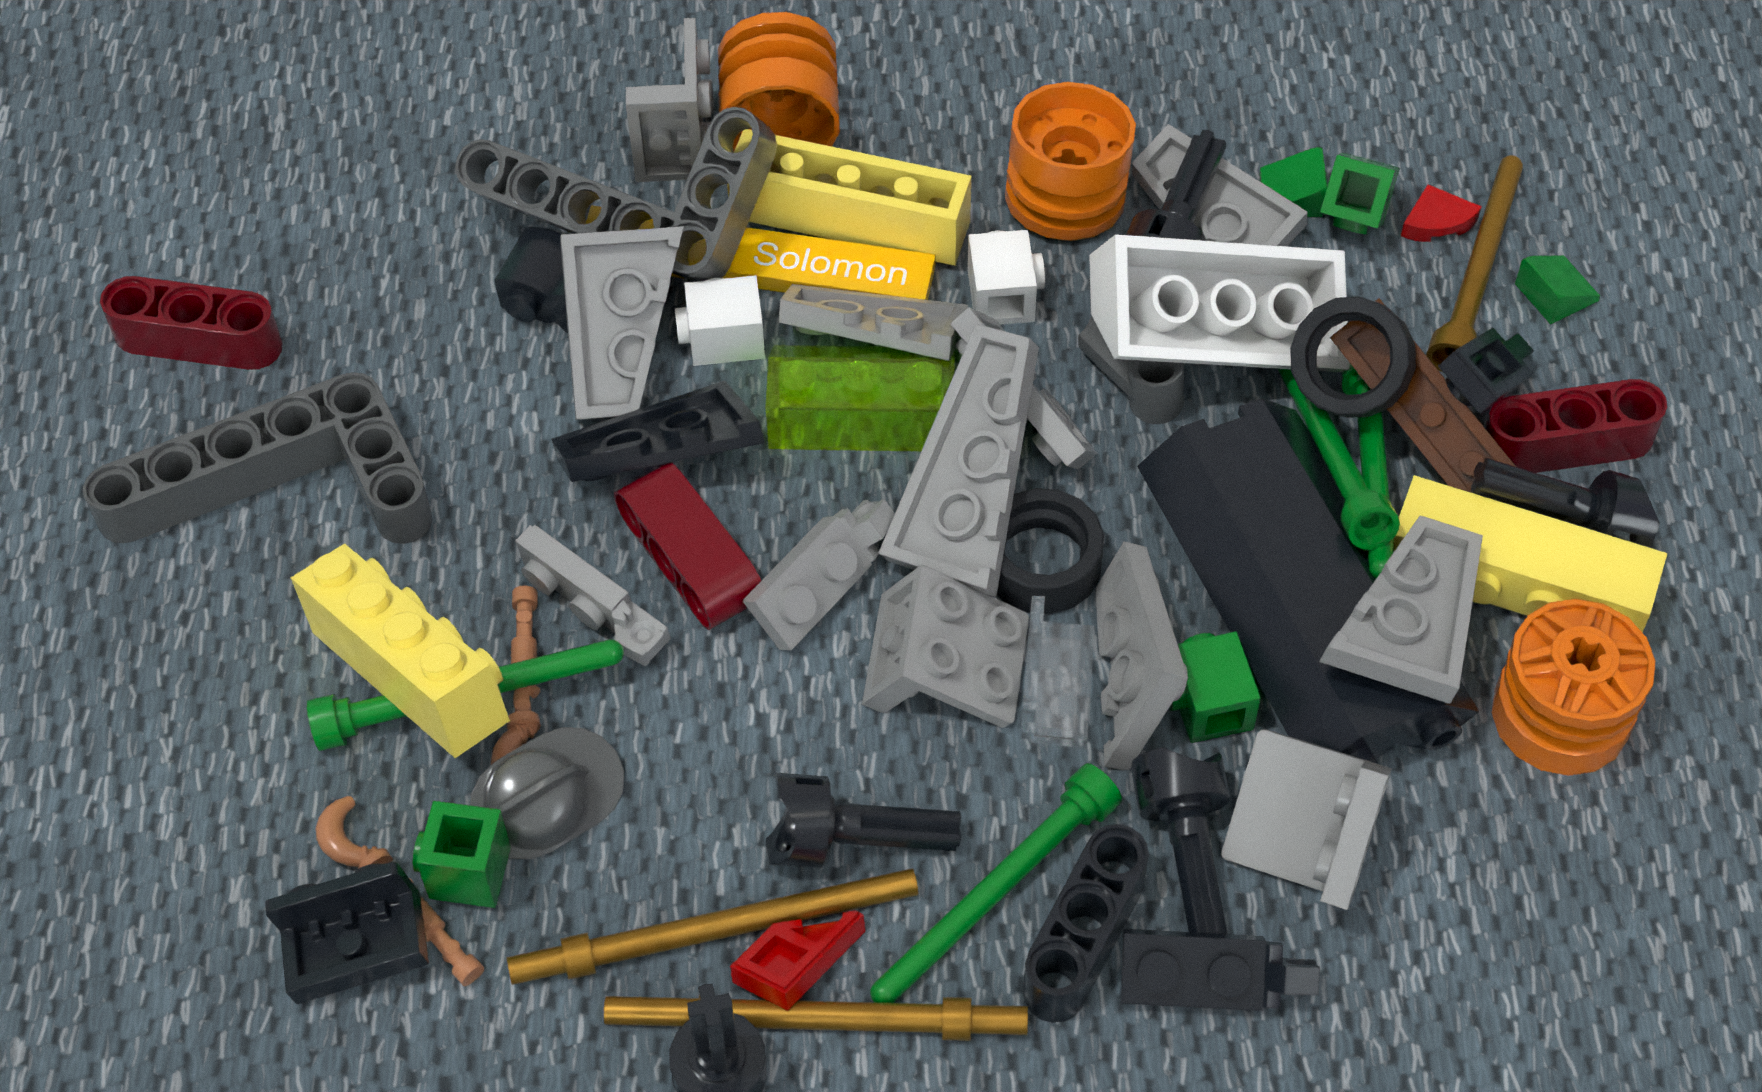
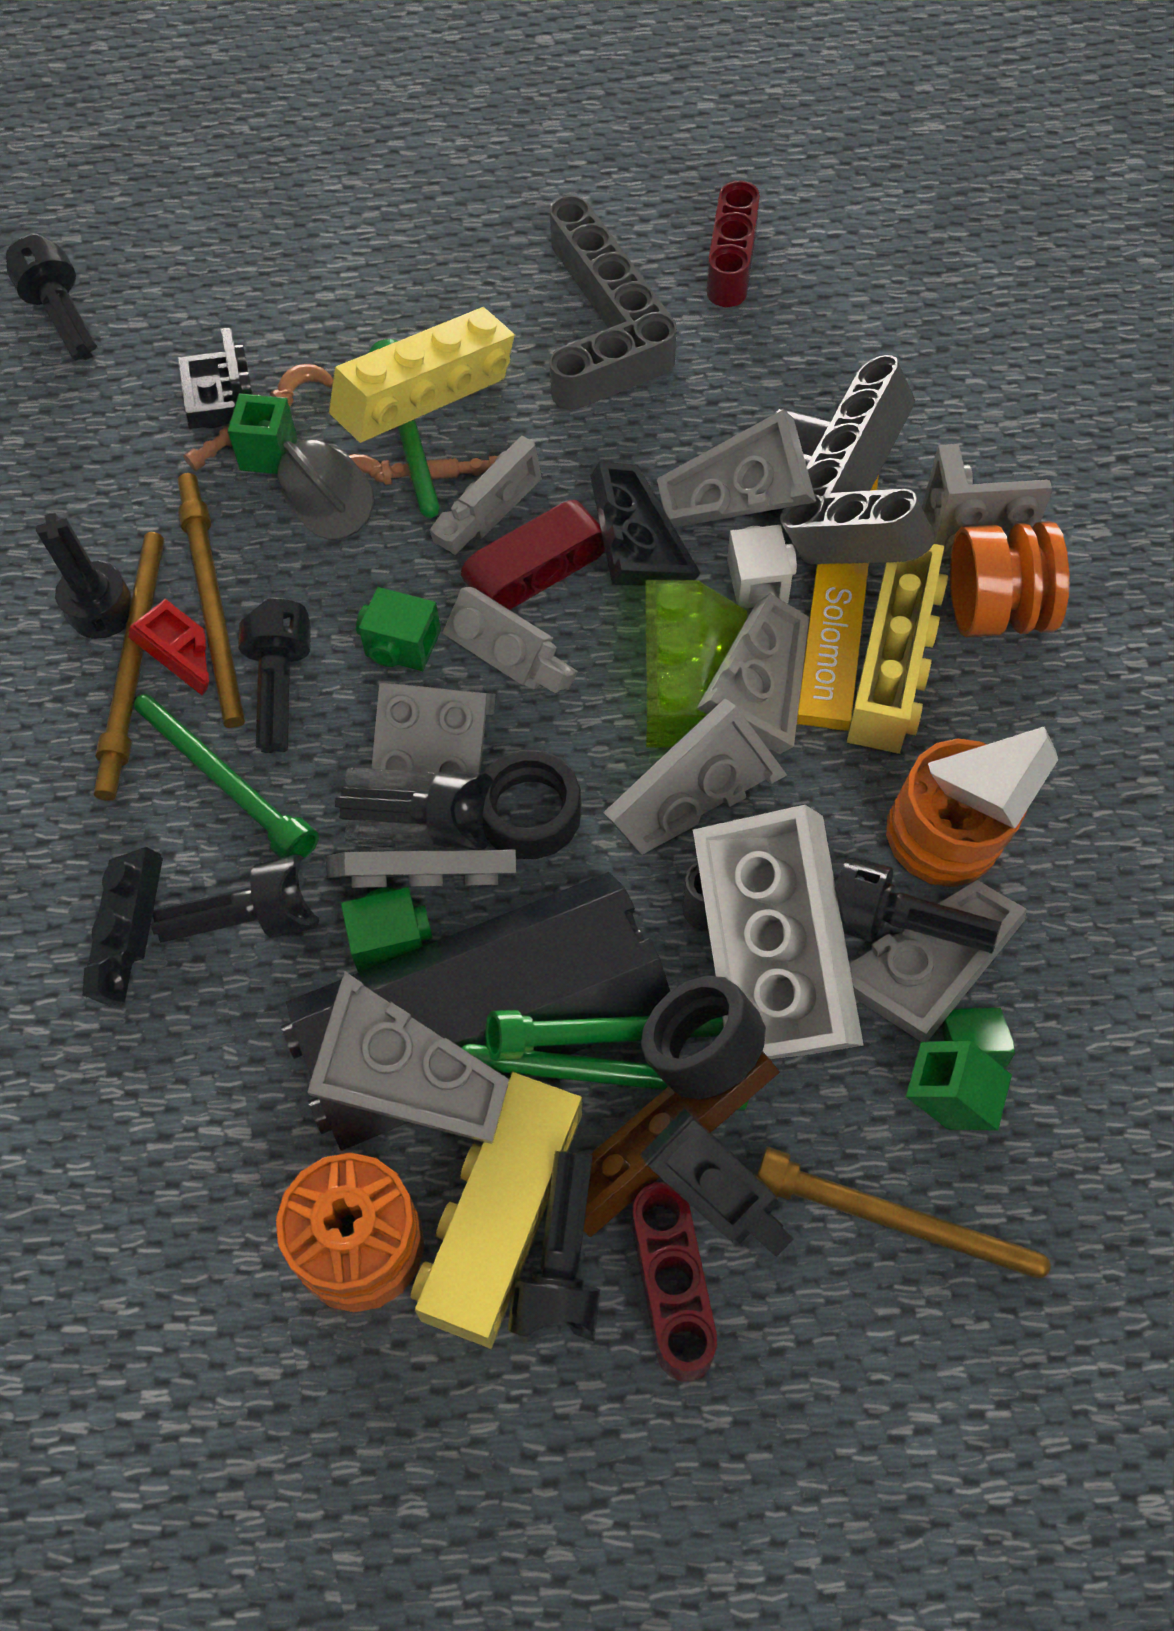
camera: 90 degrees right, 5 degrees up
light grey wing [878,323,1039,597] -> none
white brick [967,230,1045,325] -> none
black beam [1023,824,1149,1023] -> none
light grey bracket [1221,729,1392,910] -> none
red tile [1401,184,1482,242] -> none
green slope [1515,255,1600,325] -> none
none -> black piece [335,771,494,850]
none -> green brick [356,587,441,671]
none -> white slope [928,727,1058,829]

